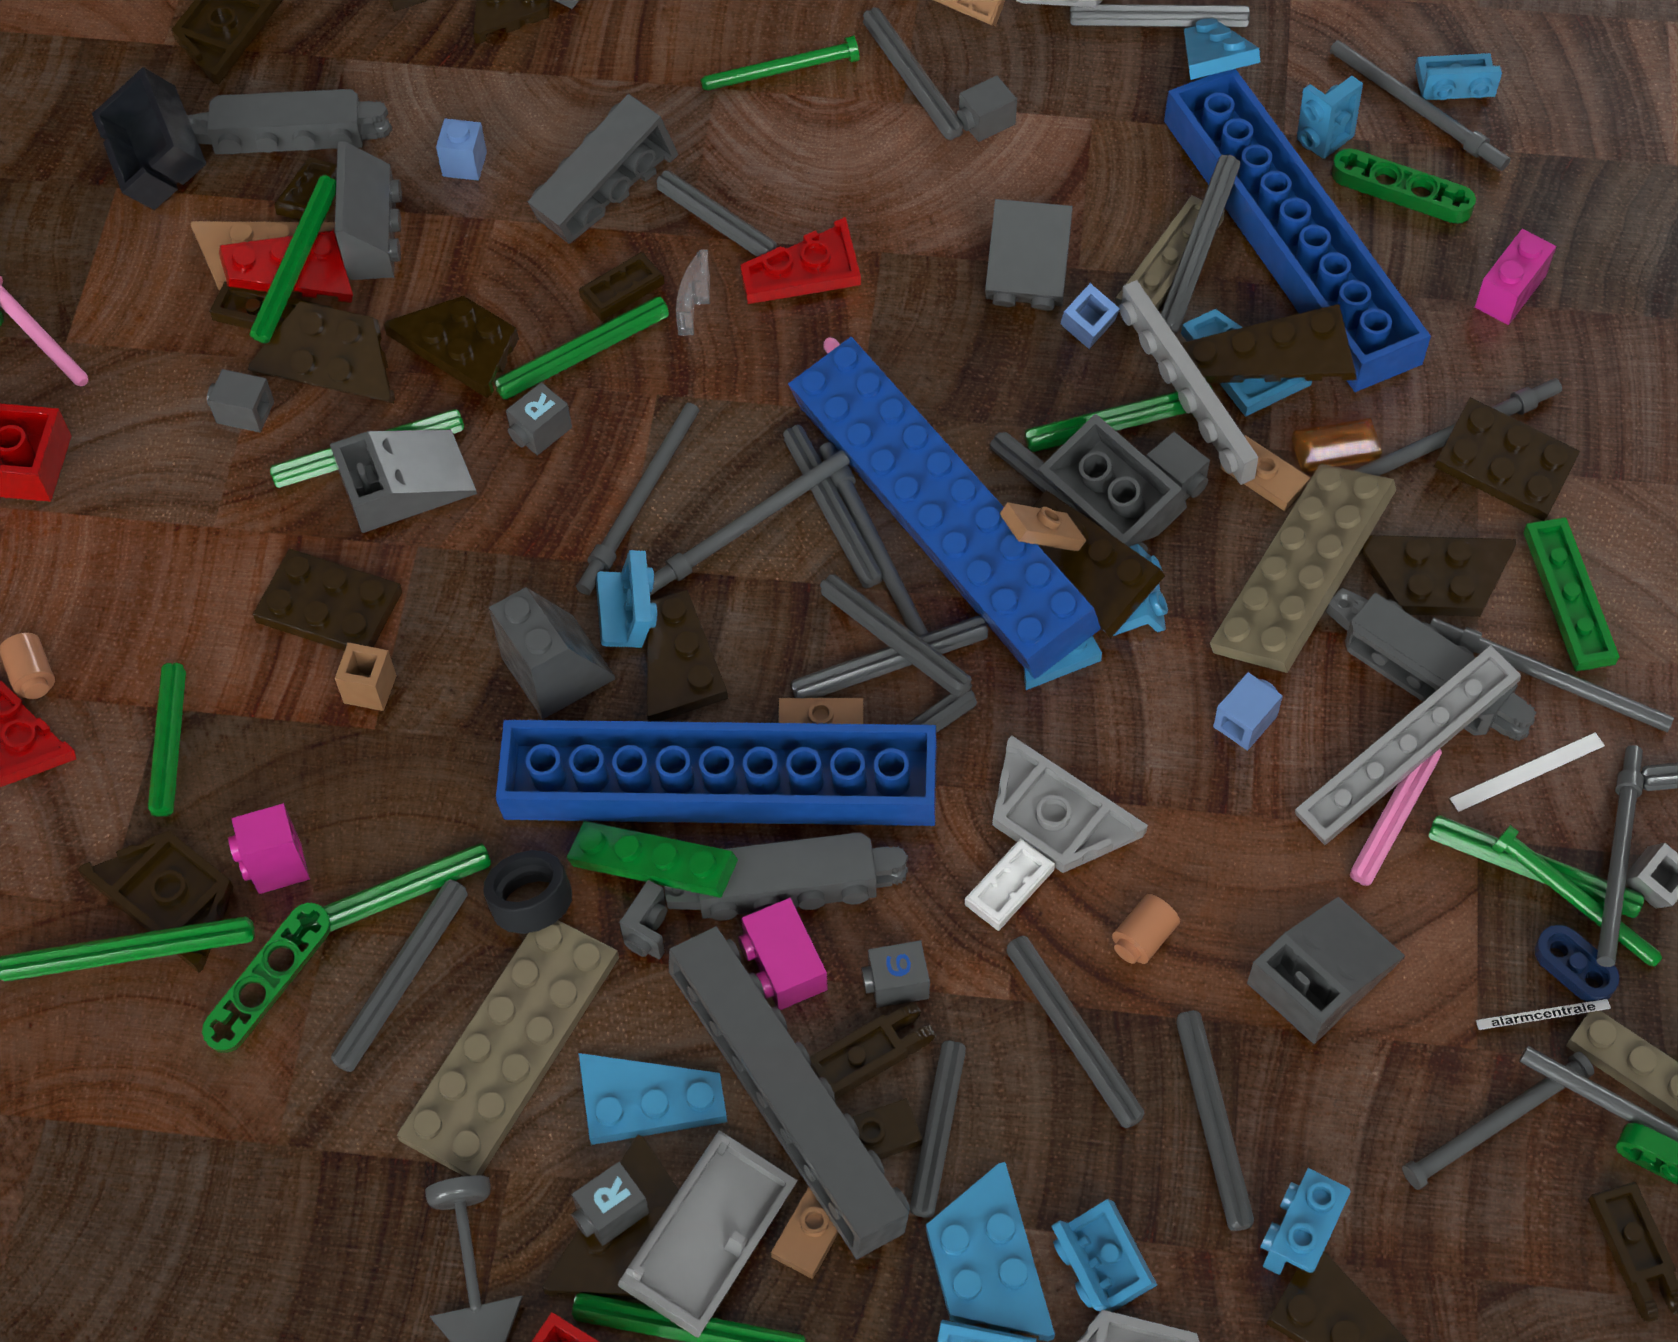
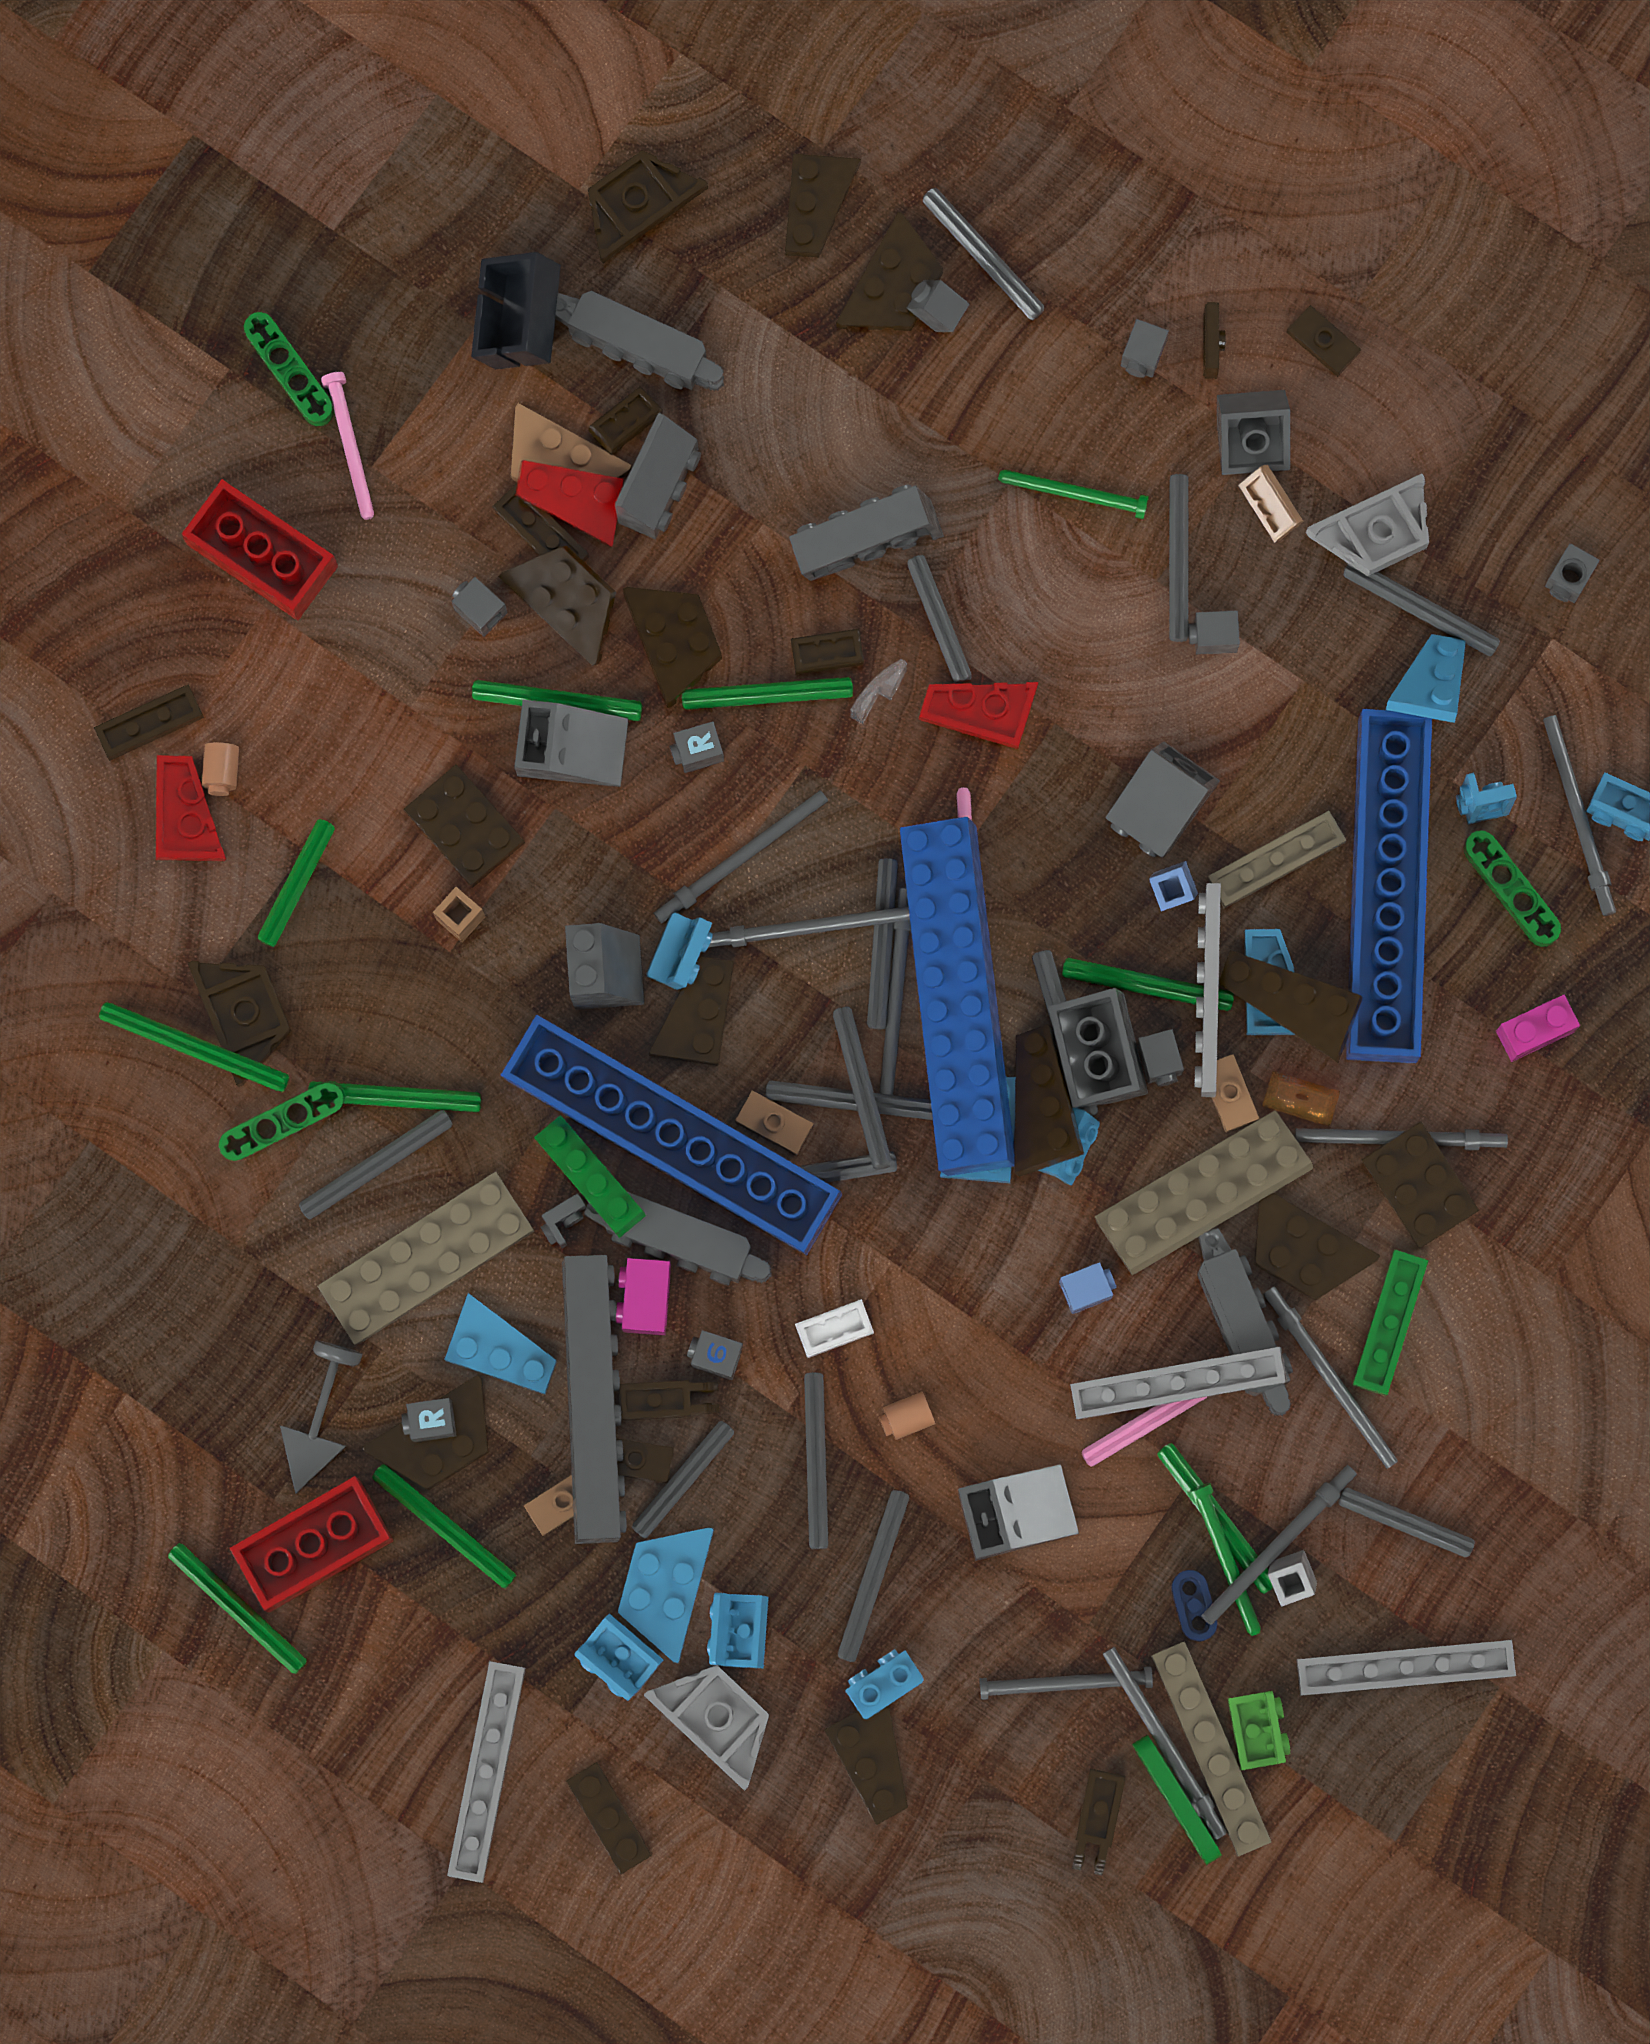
camera: 30 degrees right, 20 degrees up
dark pink brick [228,803,310,894] -> none
green axle [250,175,336,344] -> none
medium blue brick [436,118,487,181] -> none
black tyre [483,850,572,934] -> none
light grey container [618,1130,798,1337] -> none
light grey wing [992,735,1148,873] -> none
medium nougat plate [1000,502,1086,551] -> none
dark grey axle [1161,155,1240,333] -> none
white sticker [1449,732,1605,812] -> none
white sticker [1476,999,1611,1030] -> none

